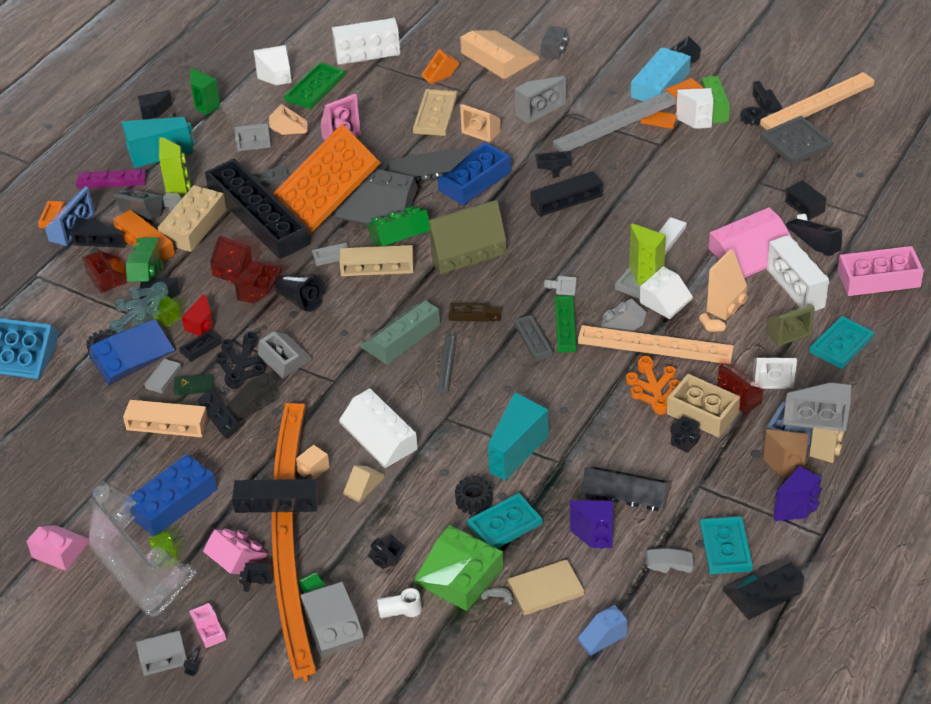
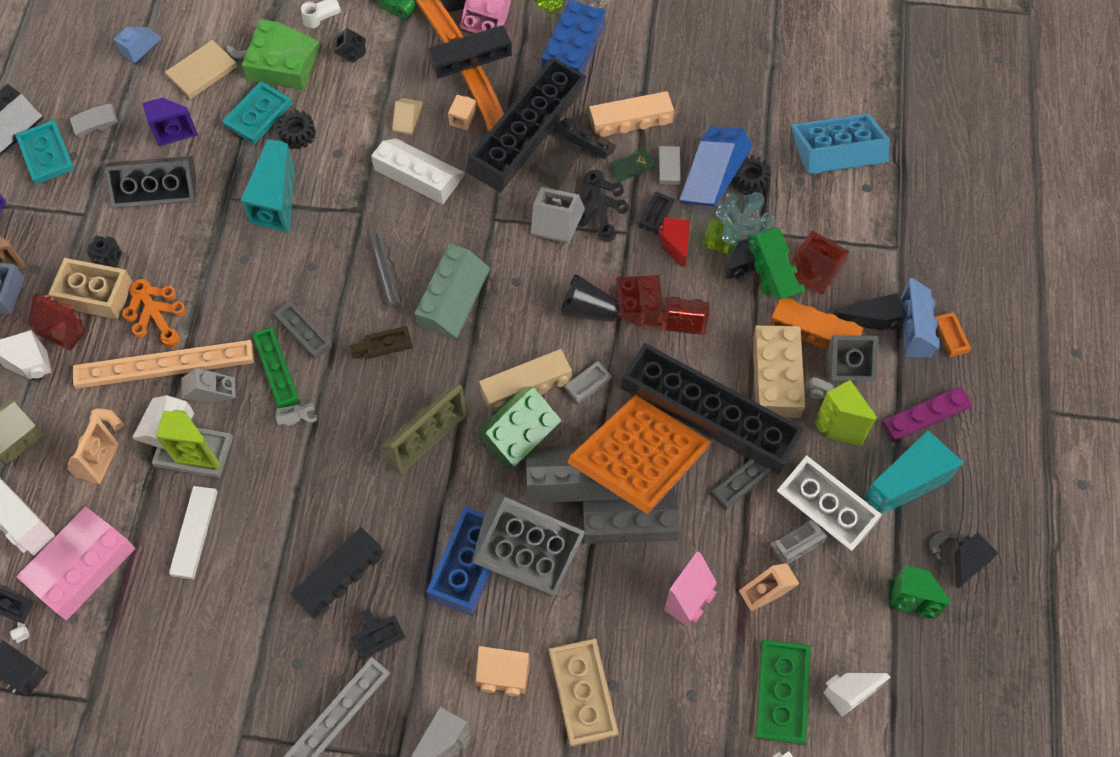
camera: 155 degrees right, 20 degrees up
none -> black brick [465,56,587,193]
none -> white slope [777,455,882,551]

